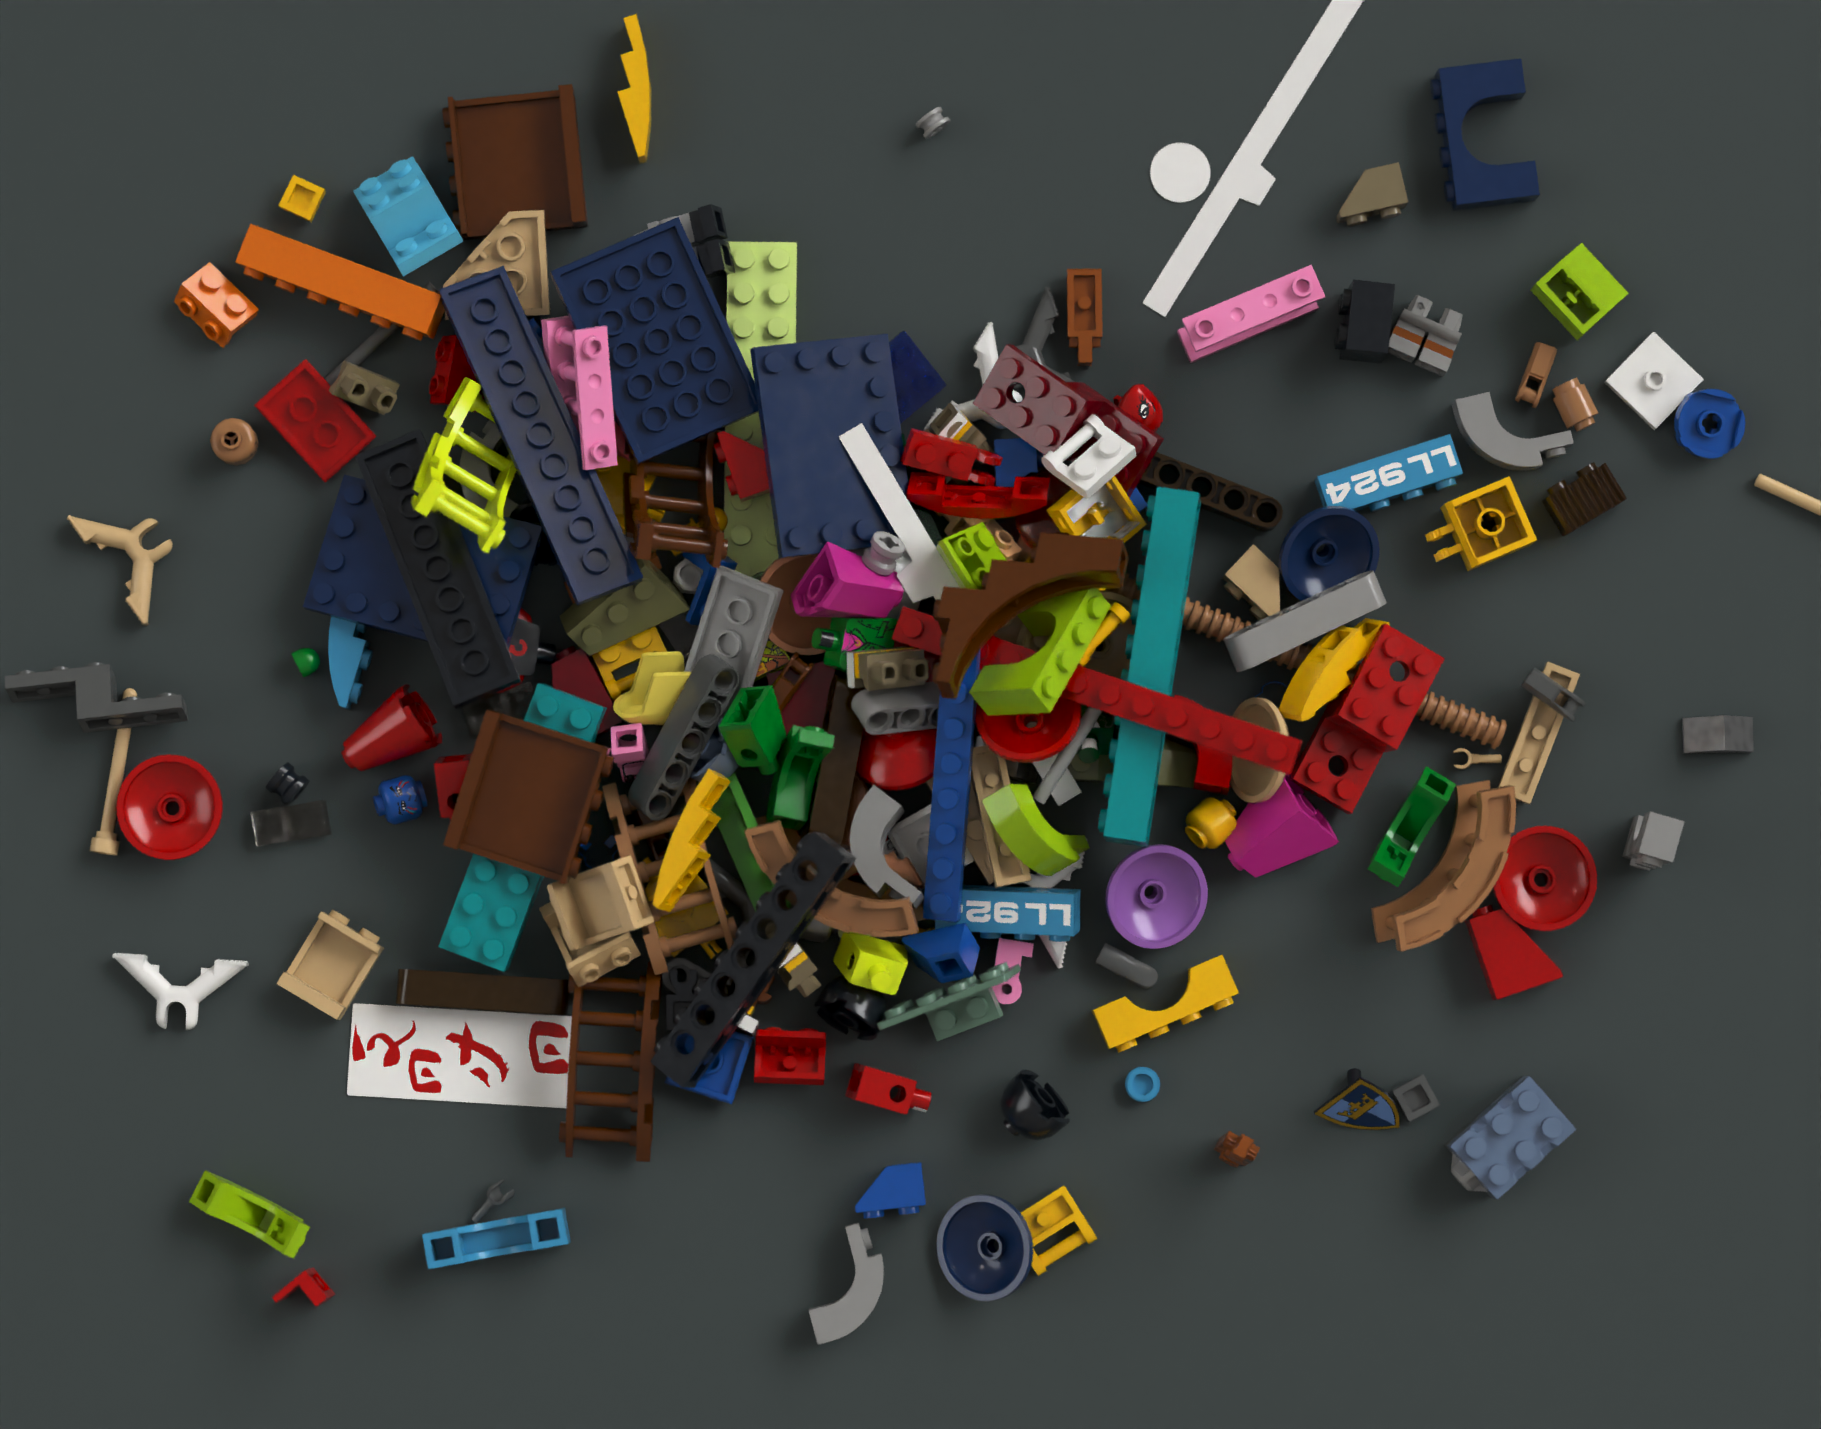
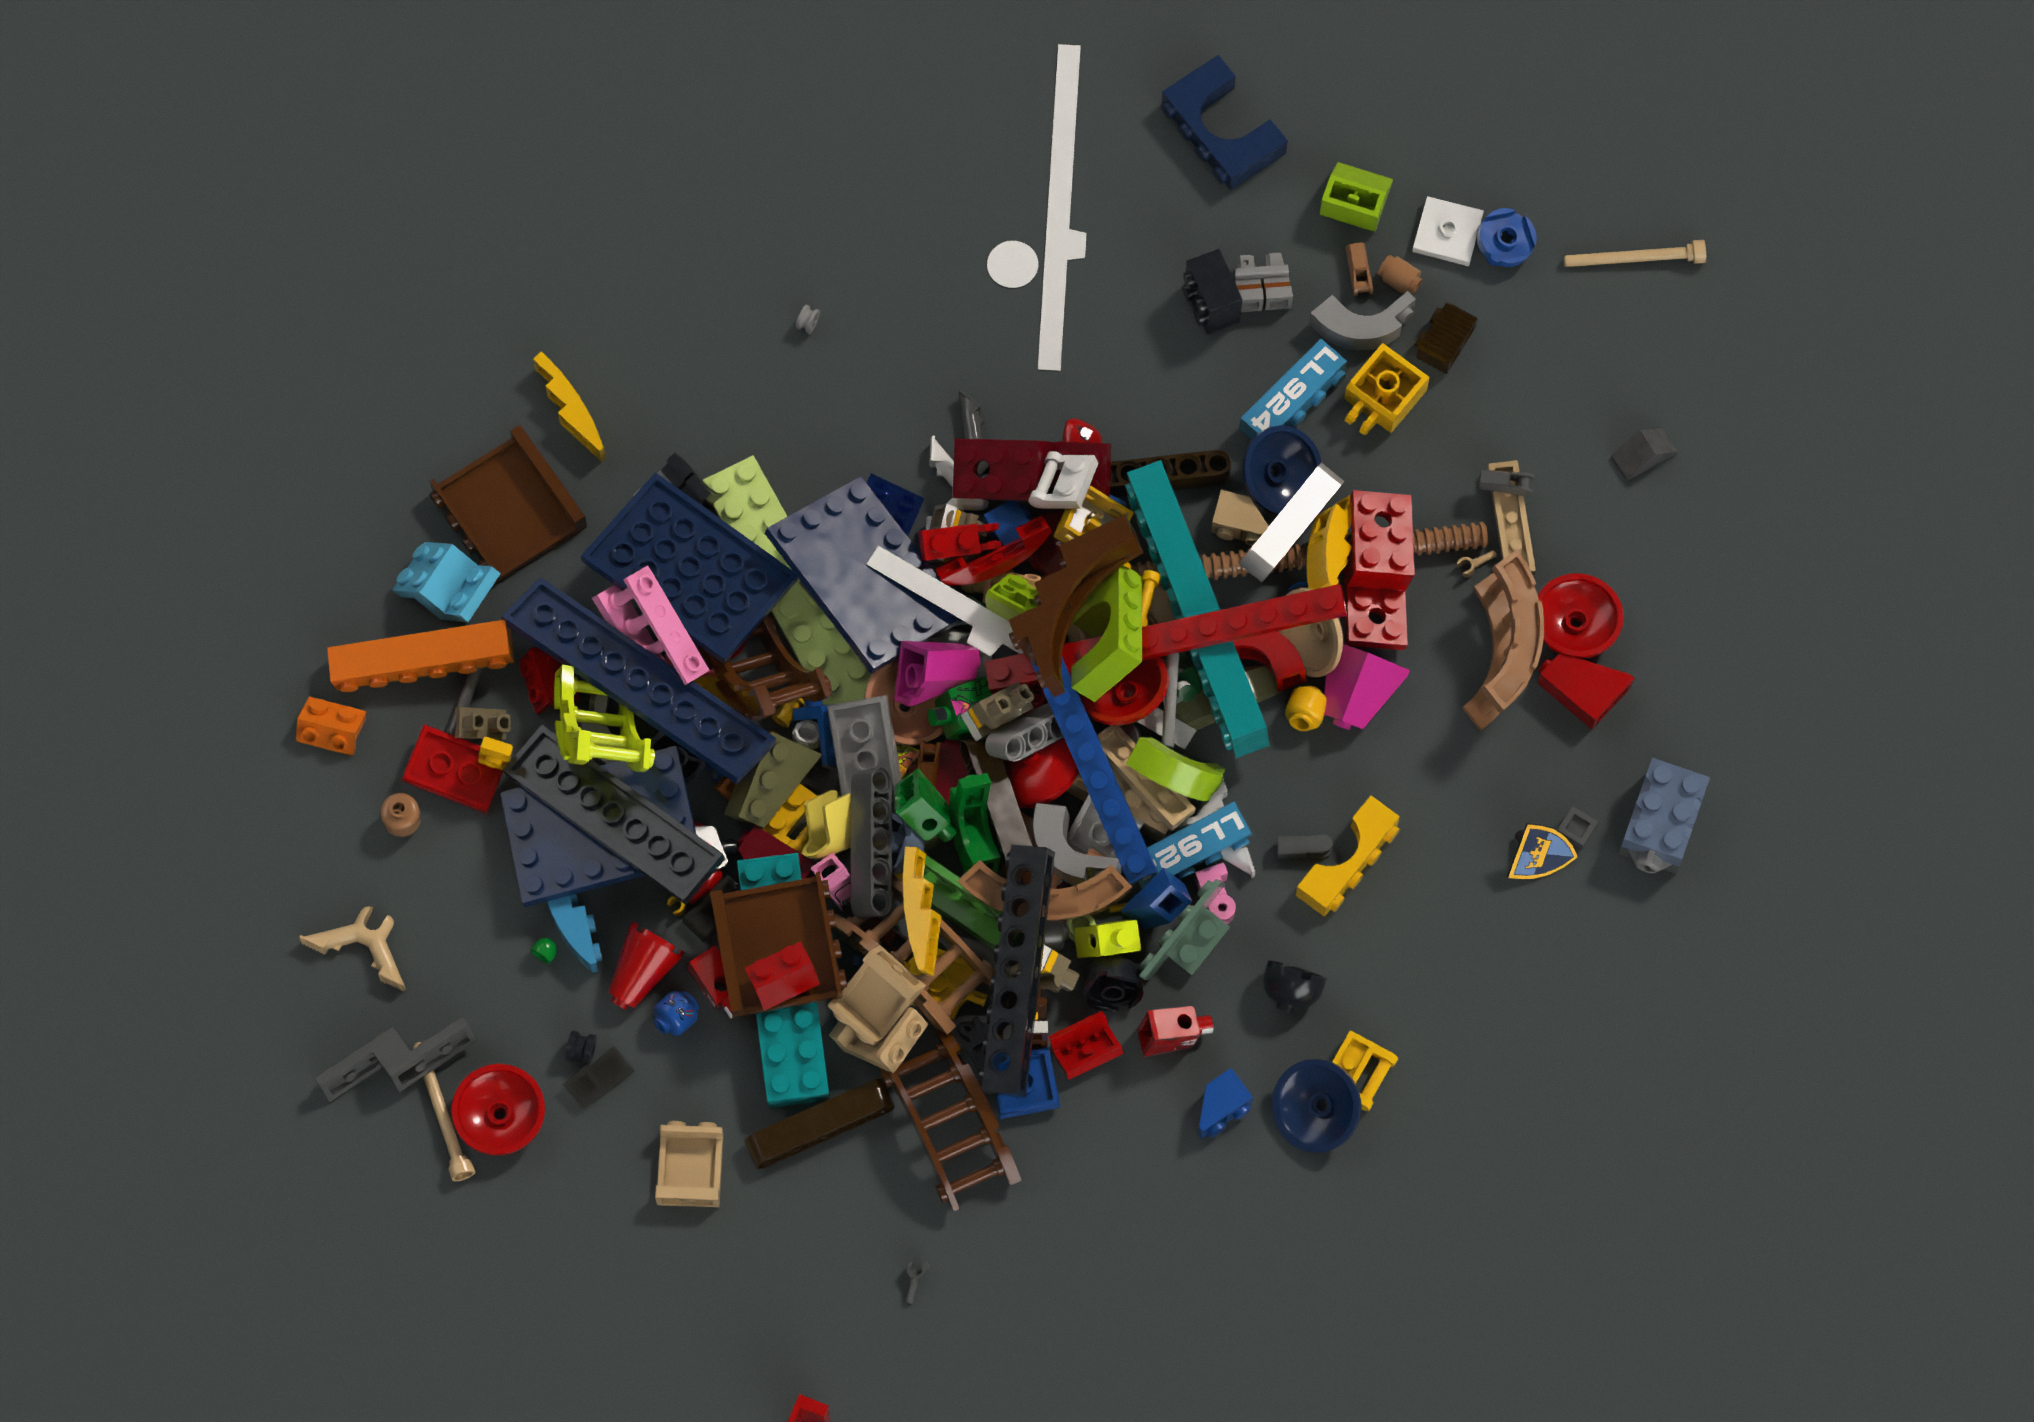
camera: 25 degrees left, 15 degrees down
white piece [112,953,249,1030] -> none
lime arch [189,1170,310,1259] -> none
yellow plate [278,175,326,222] -> none
white sticker [347,1003,572,1108] -> none
dark azure arch [422,1208,571,1269] -> none
tan plate [443,210,550,320] -> none
red slope [713,431,770,502] -> none
light grey arch [808,1222,884,1345] -> none
light grey wheel [862,531,905,575] -> none
dark orange hinge [1066,269,1103,366] -> none
medium lavender dish [1106,844,1208,949] -> none
dark azure tile [1125,1067,1160,1102] -> none
bright pink fence [1177,265,1325,363] -> none
dark orange hinge [1214,1131,1260,1168] -> none
dark tan slope [1336,162,1408,227] -> none
green arch [1368,766,1456,887] -> none
light grey arch [1622,811,1684,871] -> none
none -> yellow plate [478,737,513,770]
none -> red brick [745,941,820,1011]

